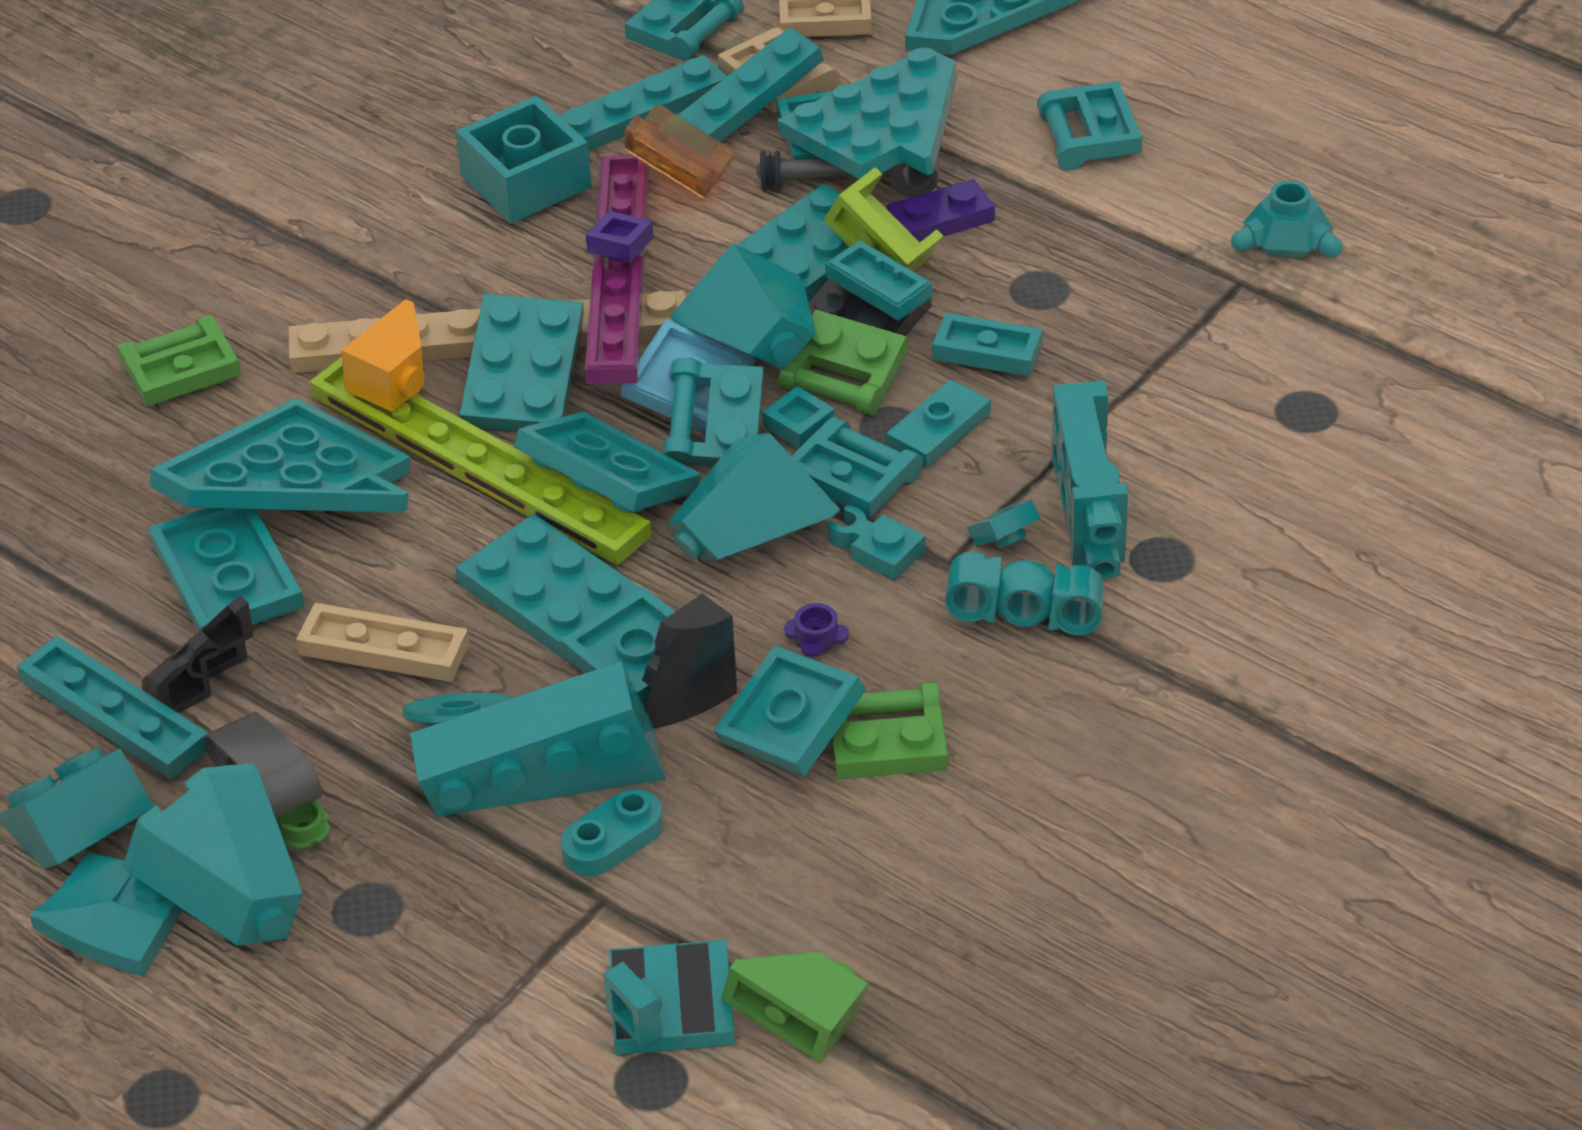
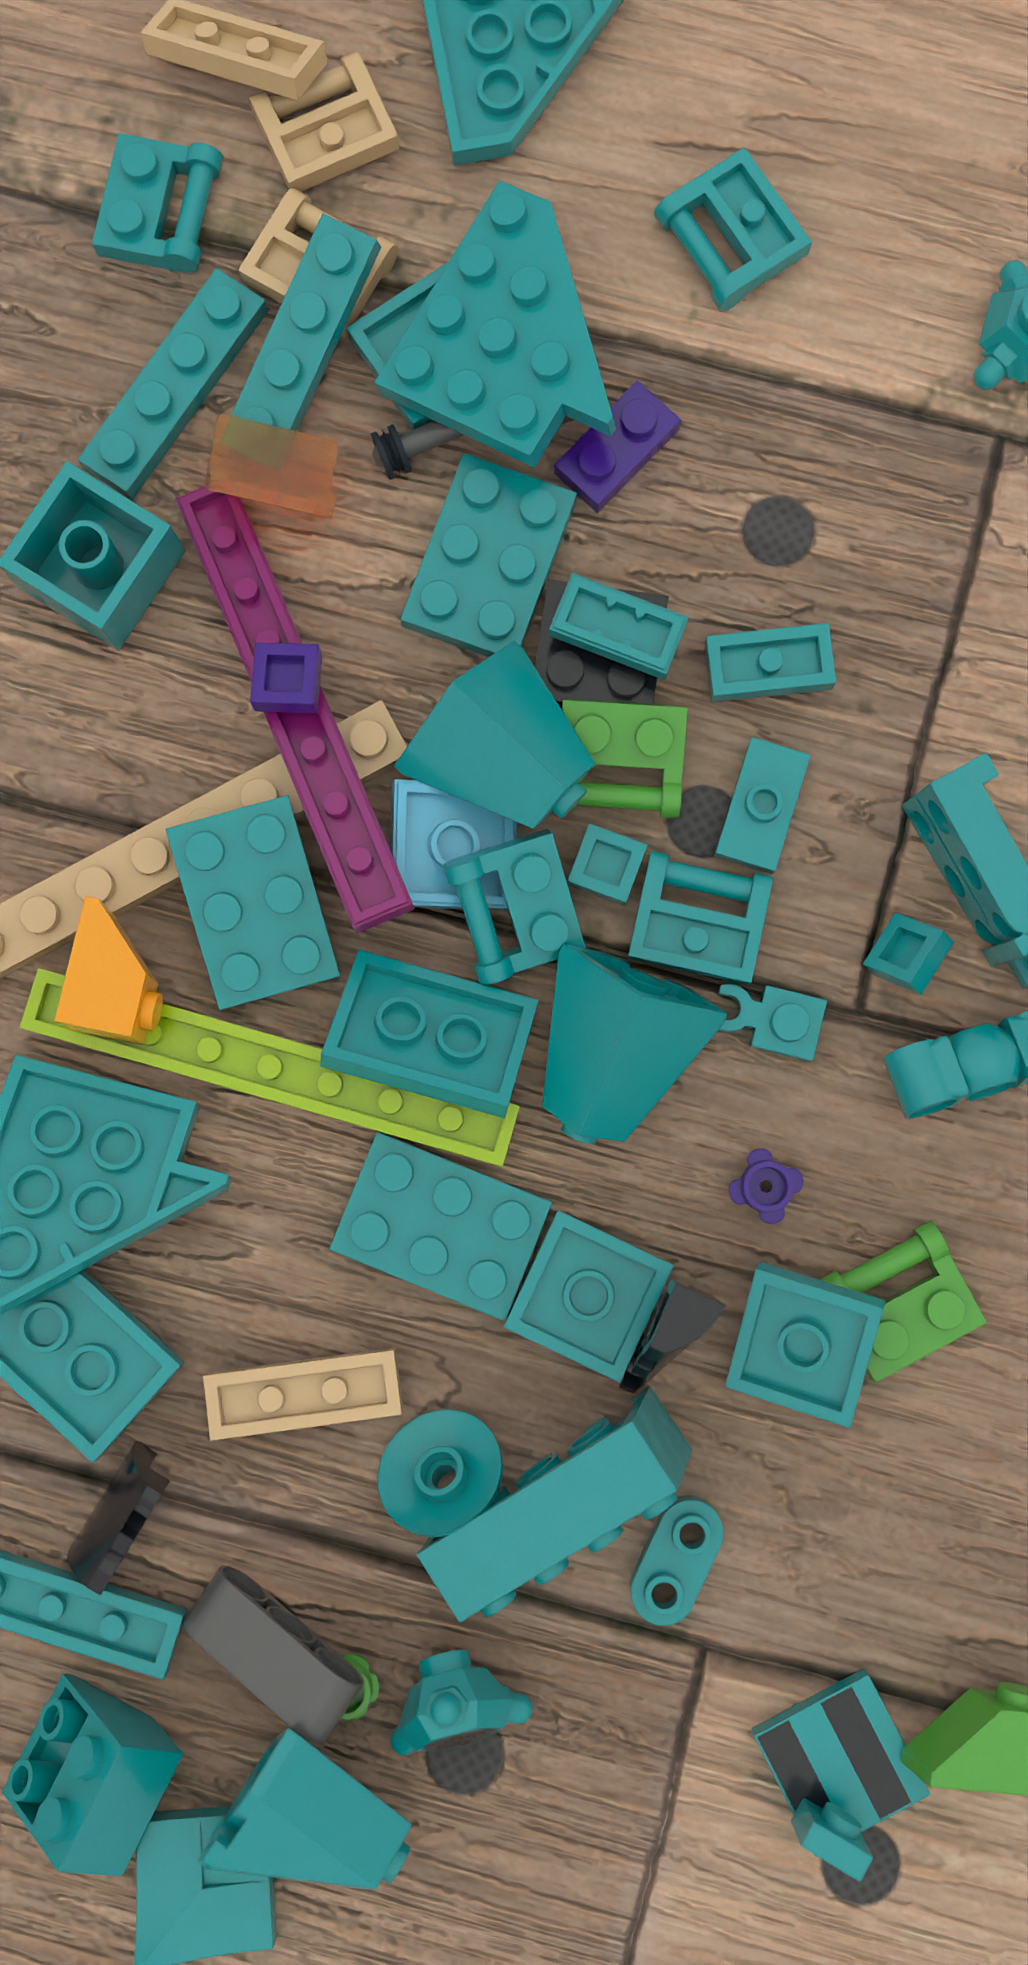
camera: 20 degrees left, 40 degrees up
lime panel [823,167,944,272] -> none
none -> teal rock [390,1650,533,1756]

